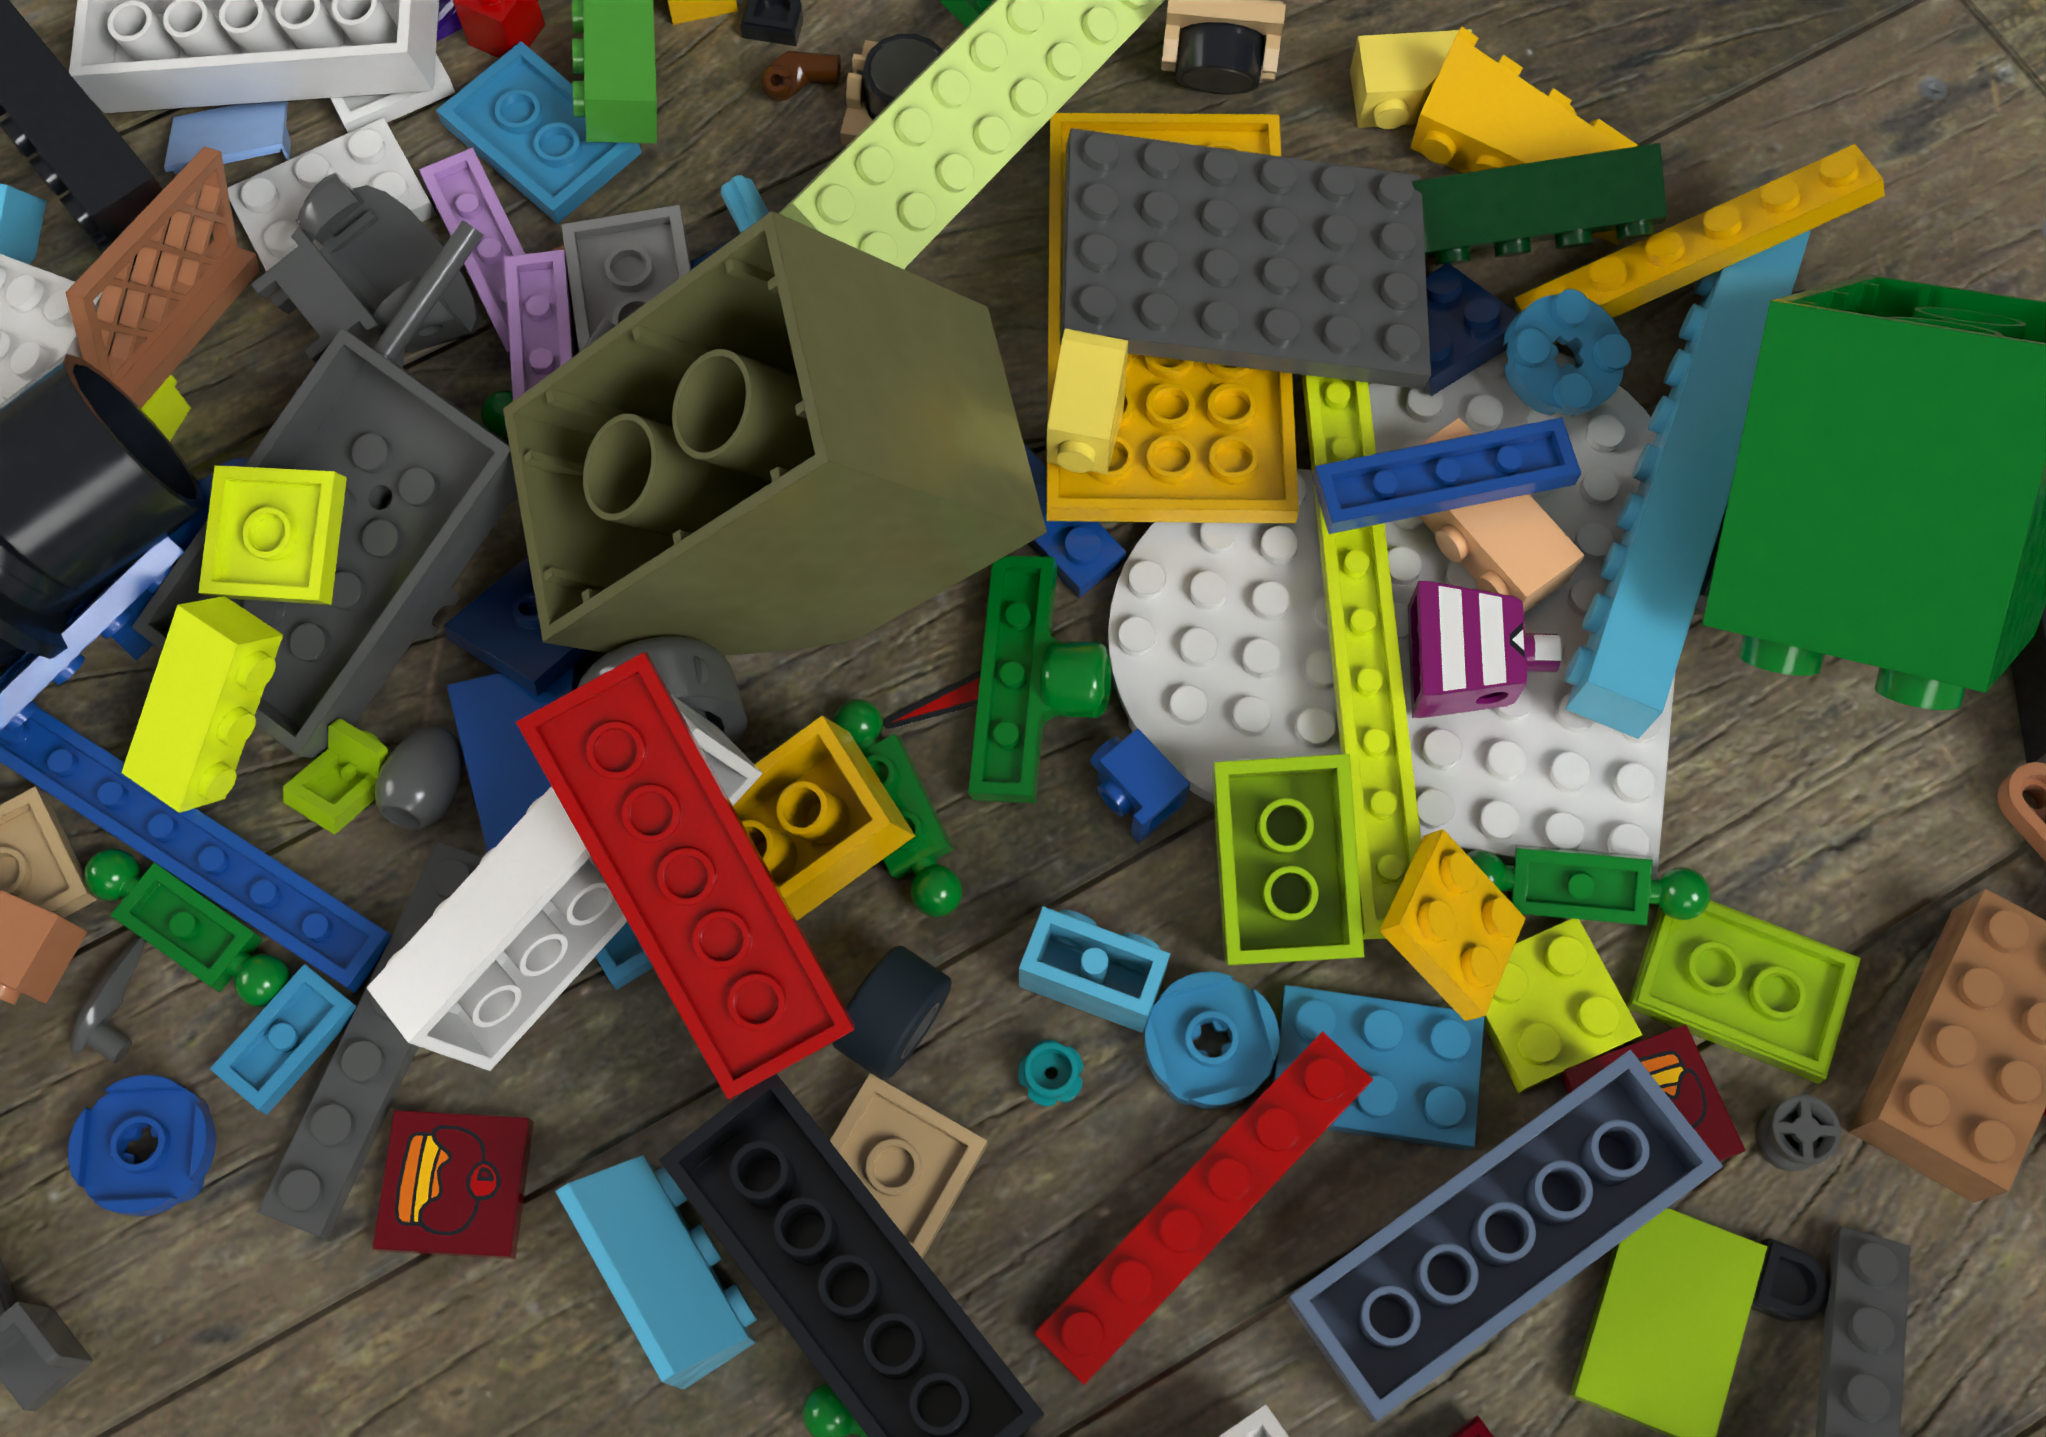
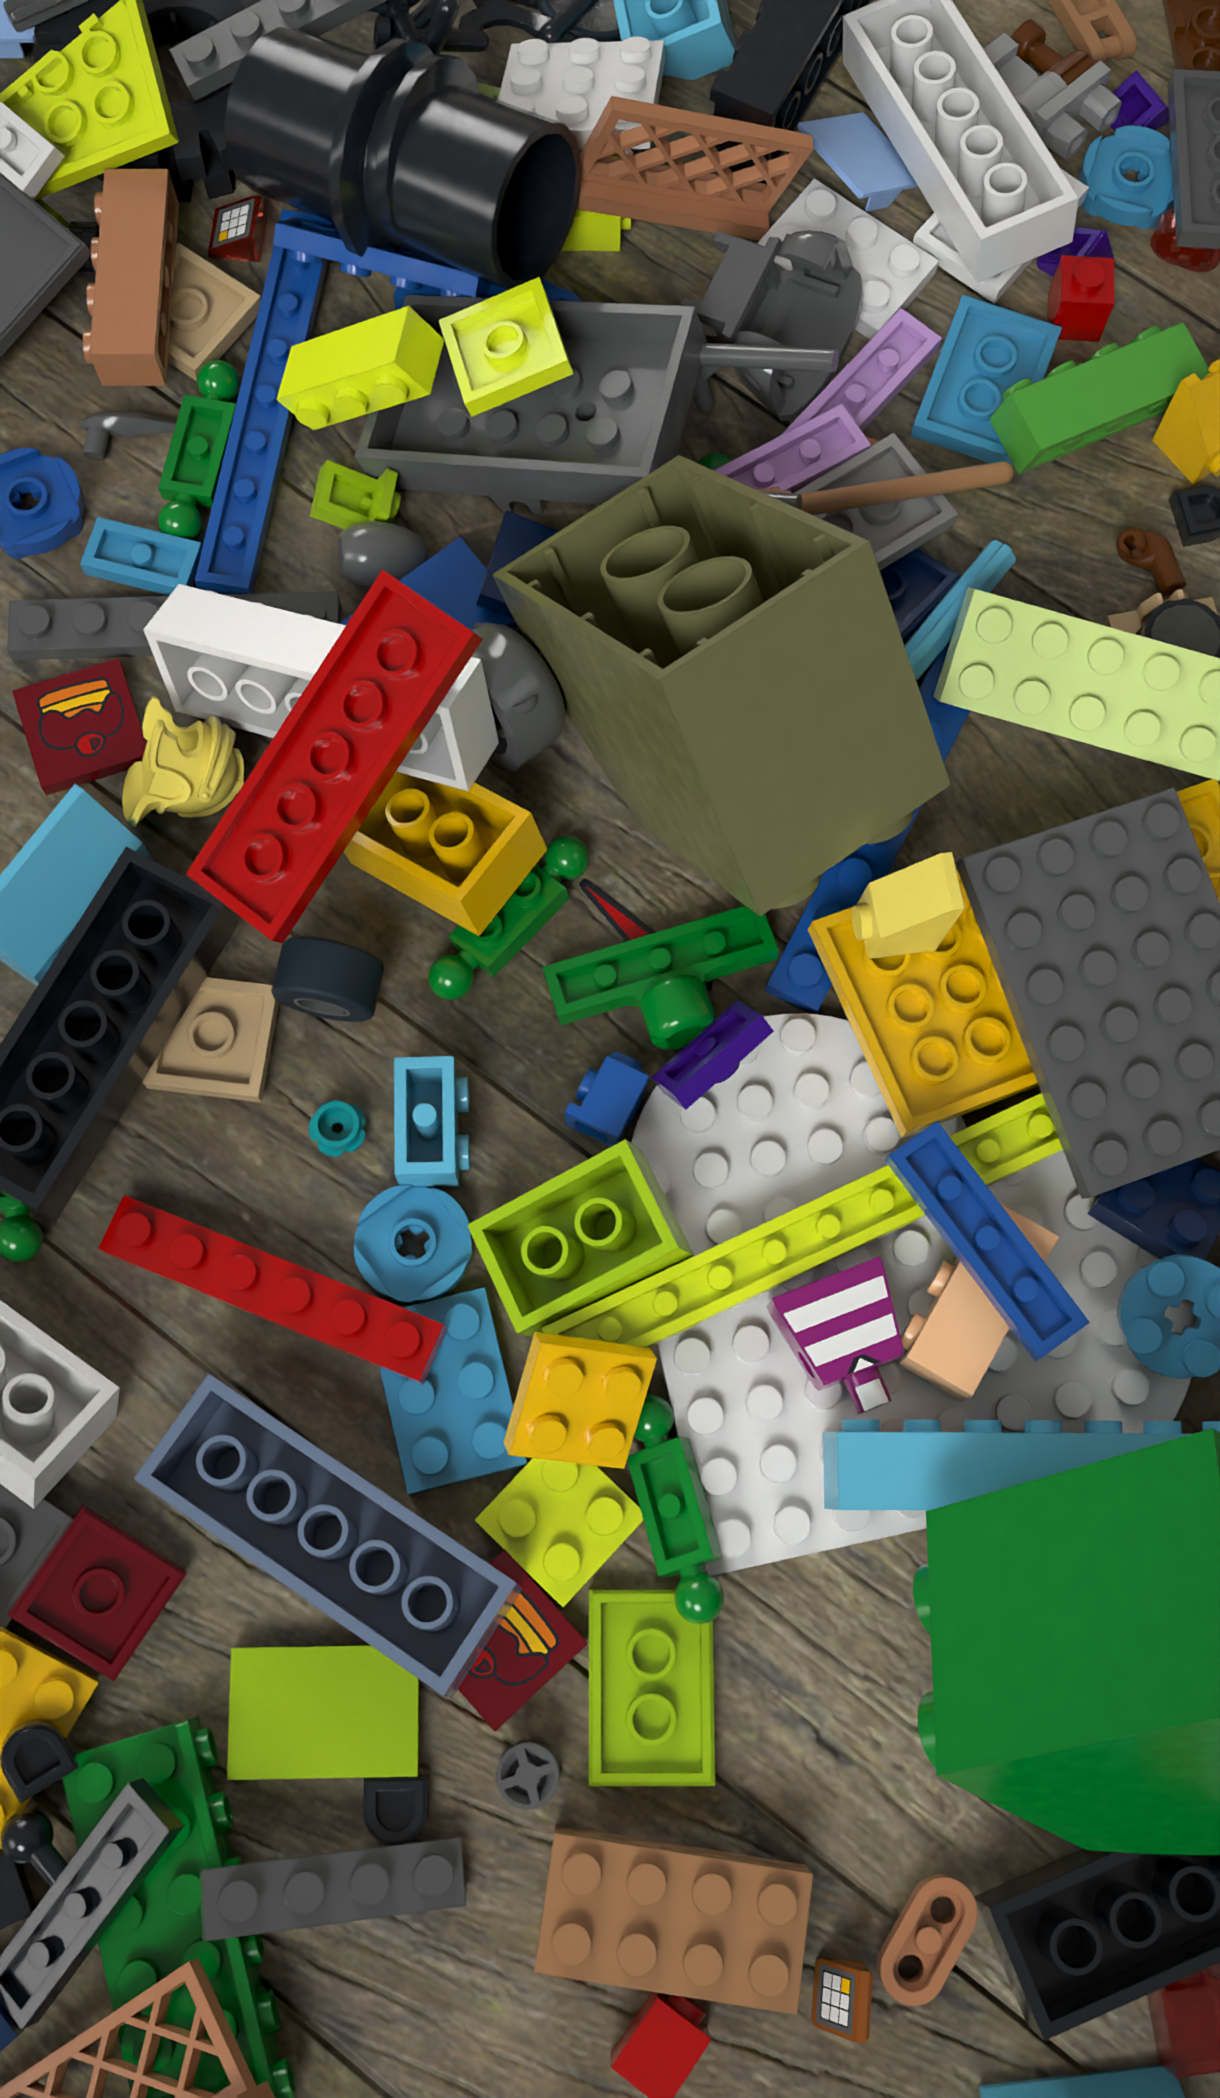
camera: 65 degrees right, 5 degrees up
none -> light yellow helmet [122,696,244,827]
none -> dark purple plate [651,1000,774,1110]
none -> medium nougat piece [757,461,1014,515]

